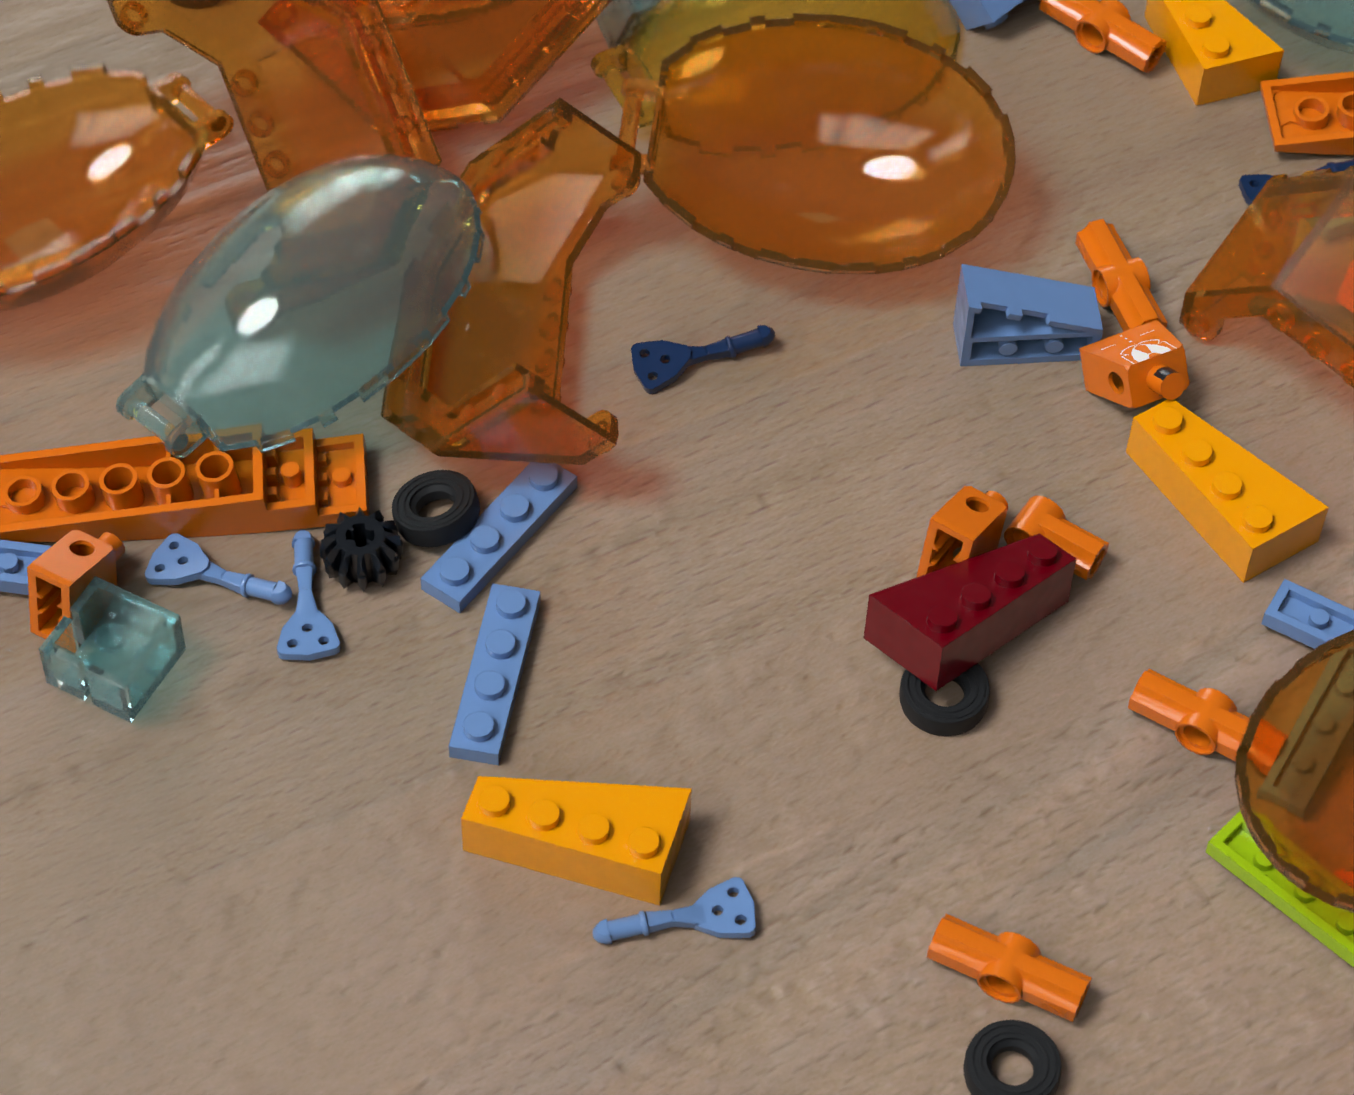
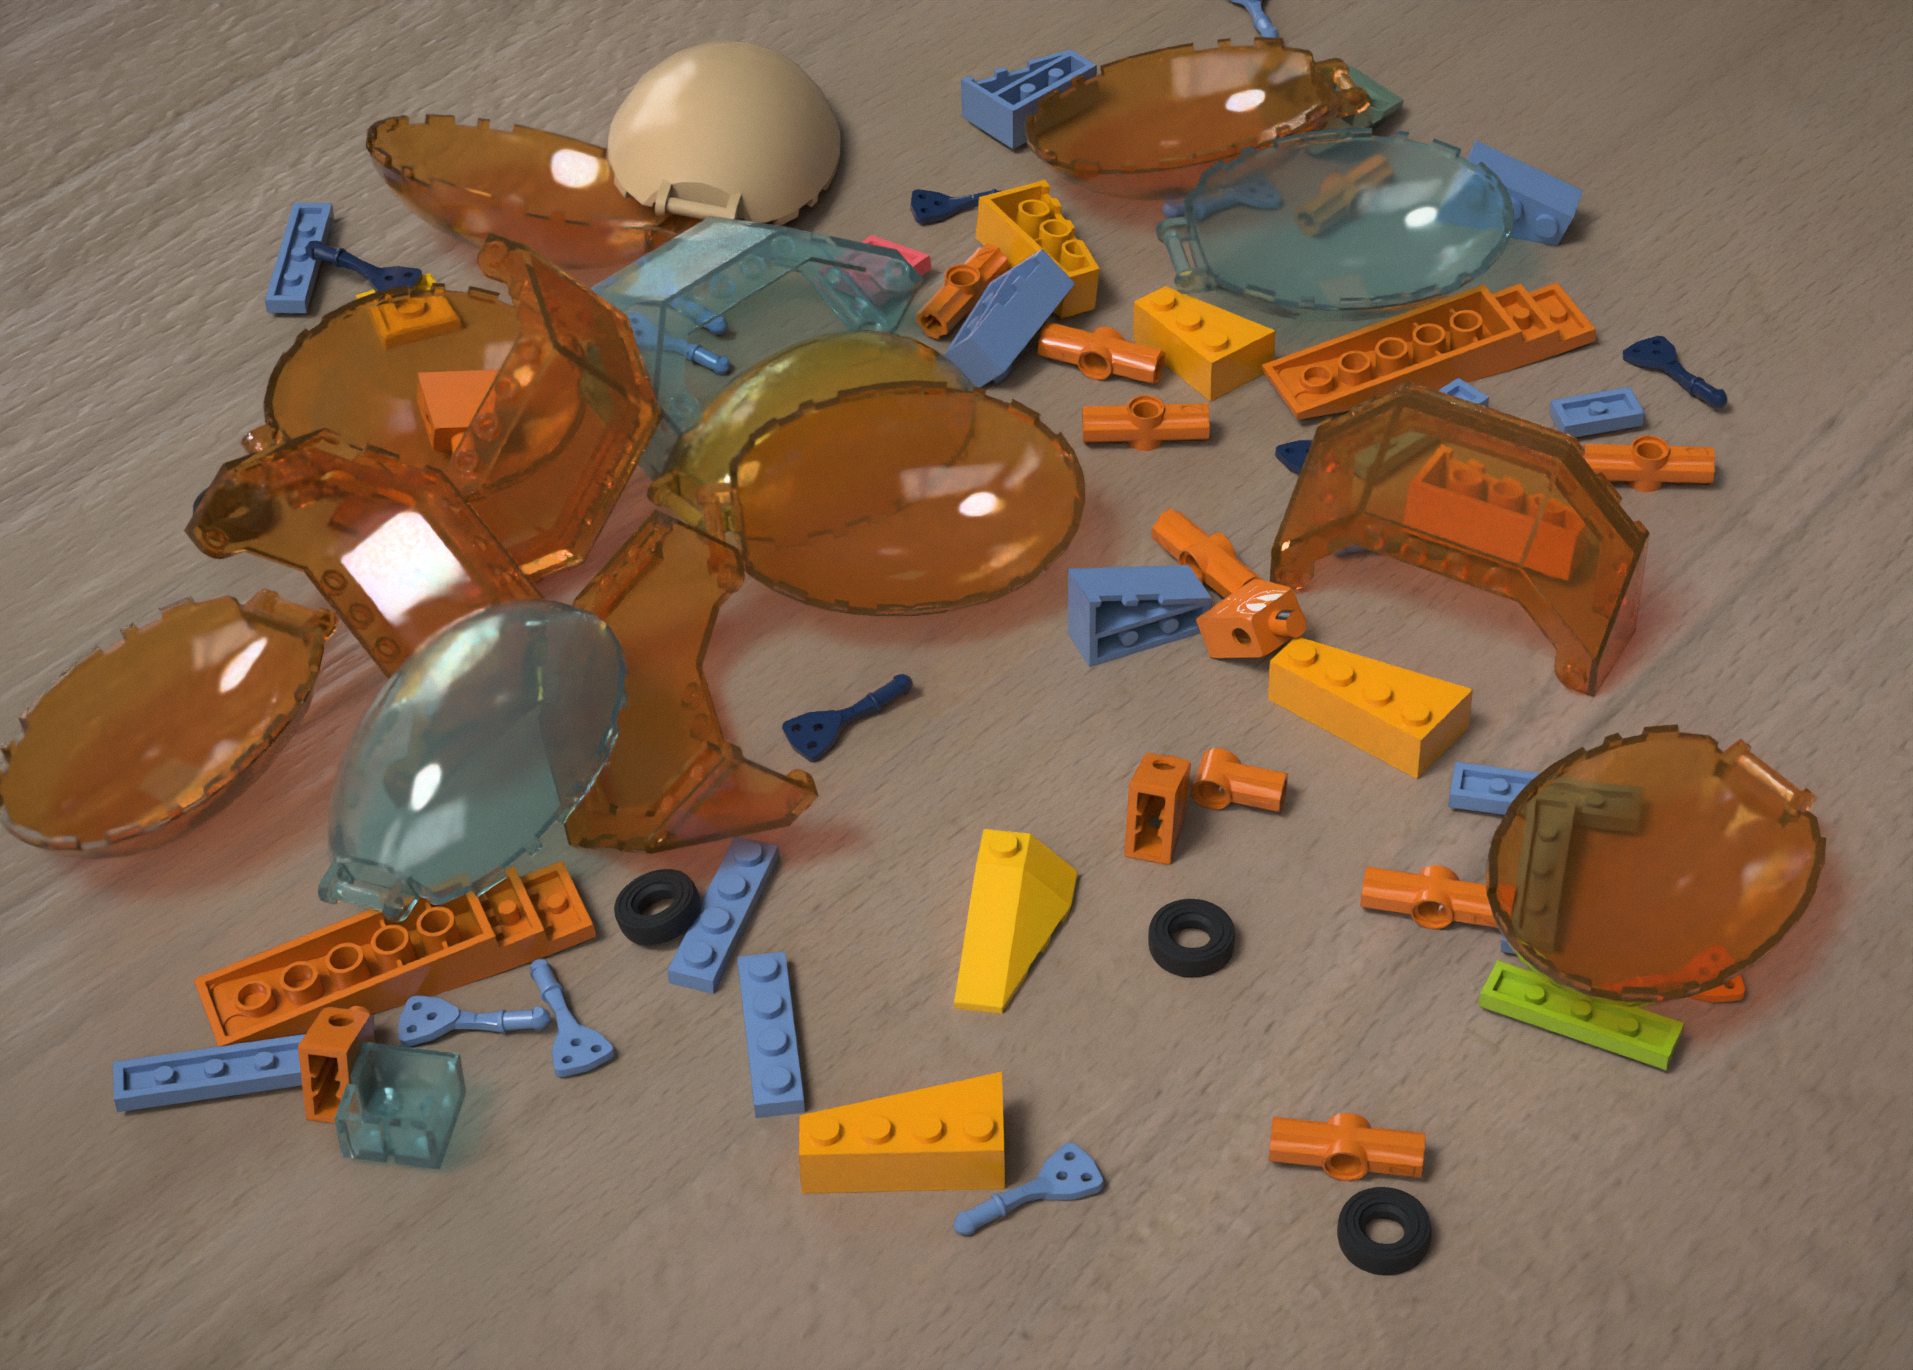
camera: 15 degrees left, 10 degrees down
black gear [319,506,404,592] -> none
dark red wedge [864,533,1077,691] -> none
none -> yellow wedge [954,829,1078,1014]
none -> orange piece [1082,395,1210,451]

